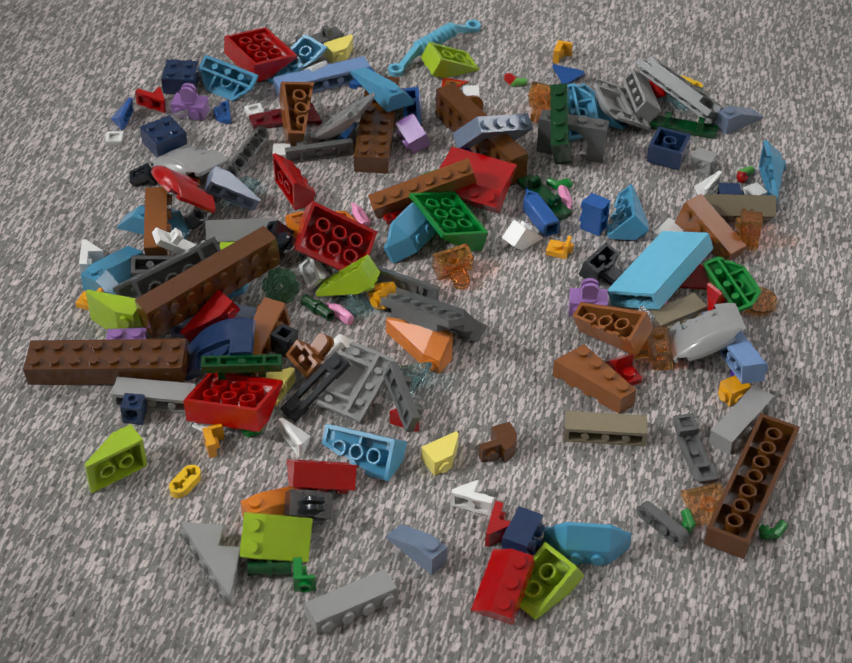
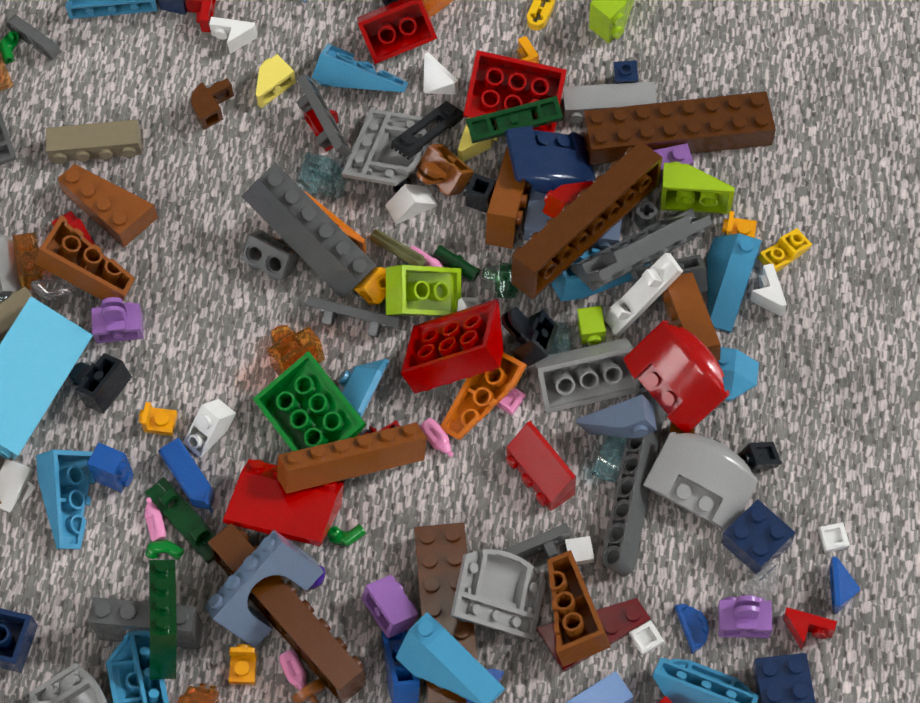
camera: 175 degrees right, 20 degrees up
none -> olive axle [370,229,426,266]
none -> yellow slope [758,228,813,273]

